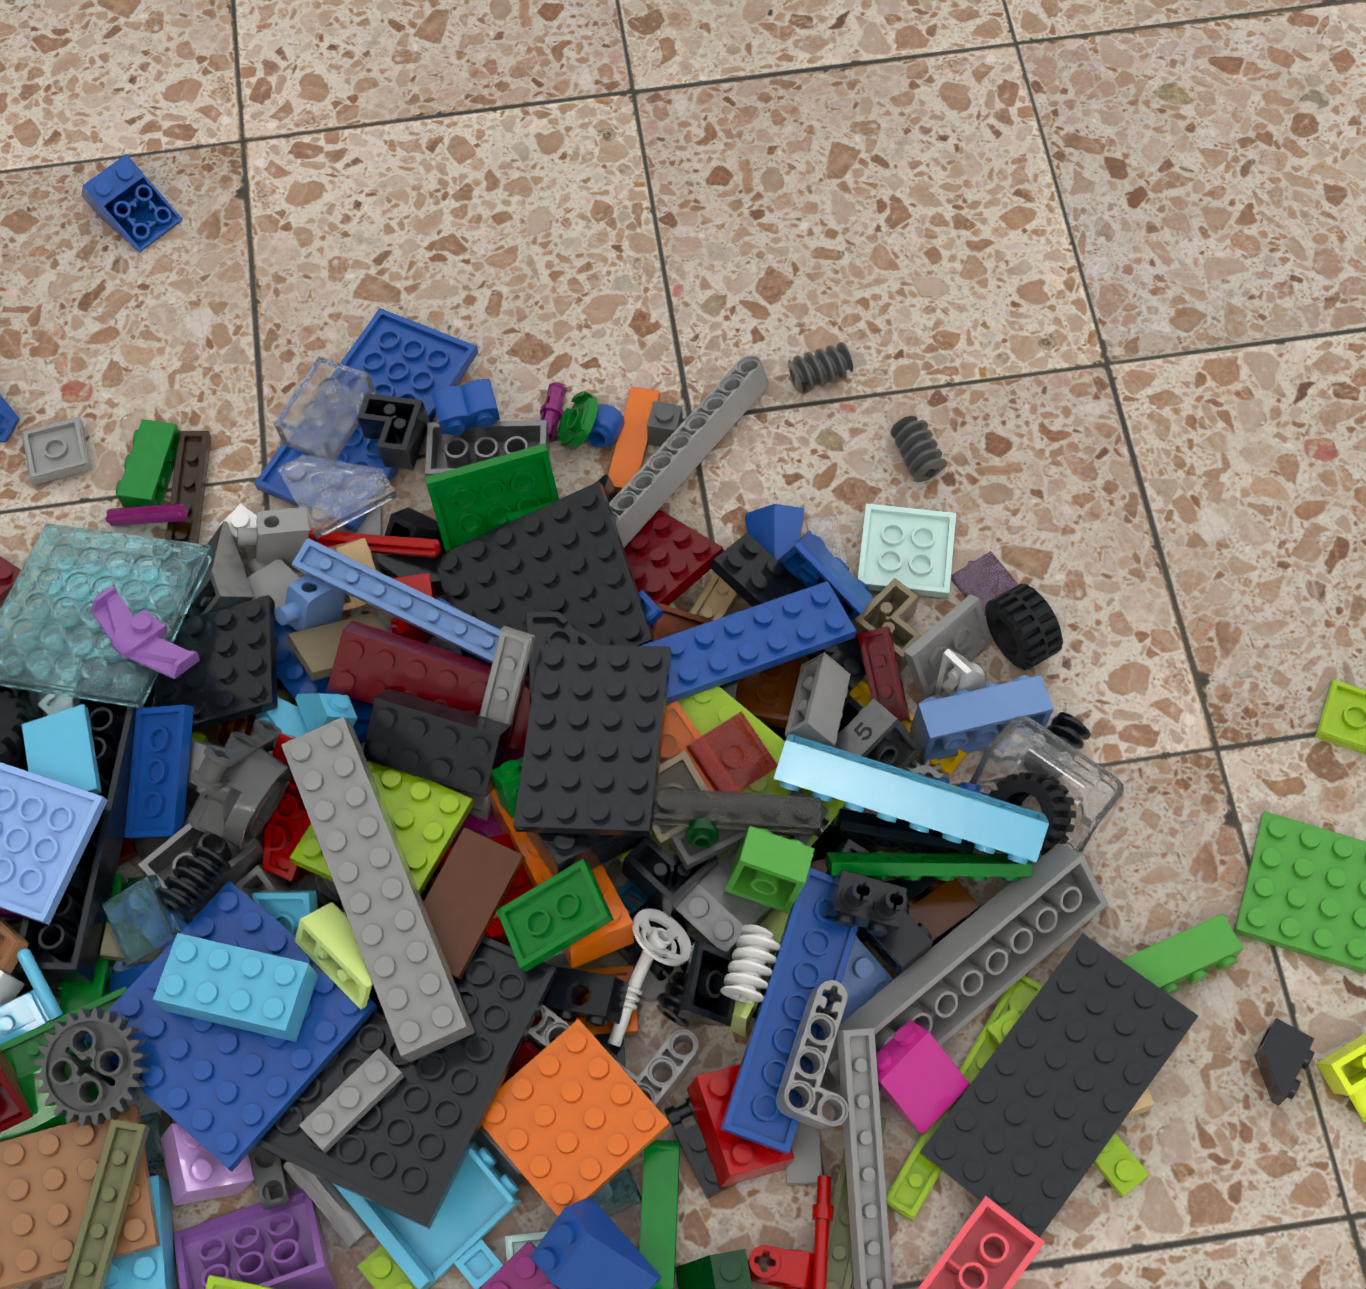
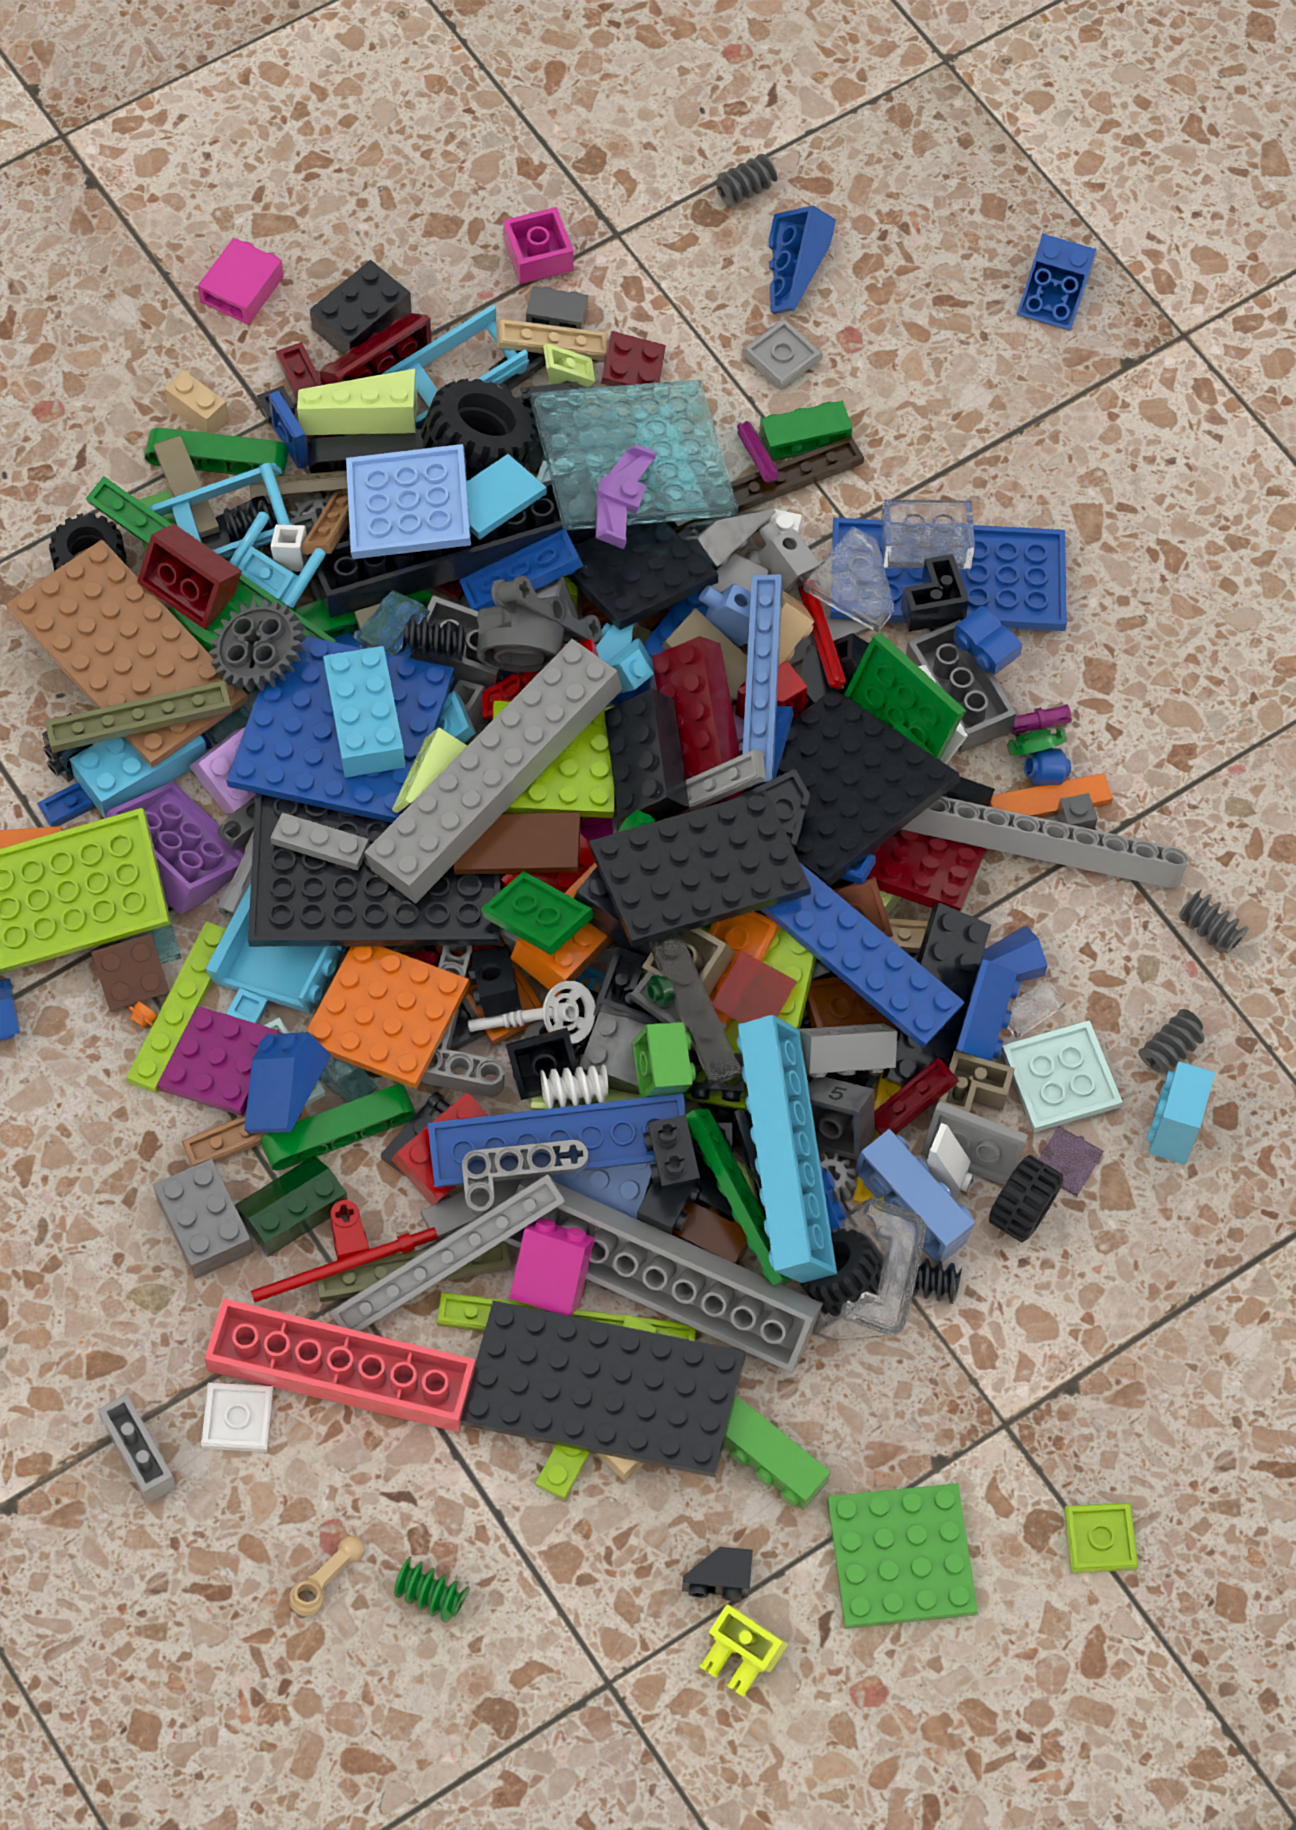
camera: 60 degrees right, 0 degrees up
none -> medium azure brick [1146,1061,1215,1164]

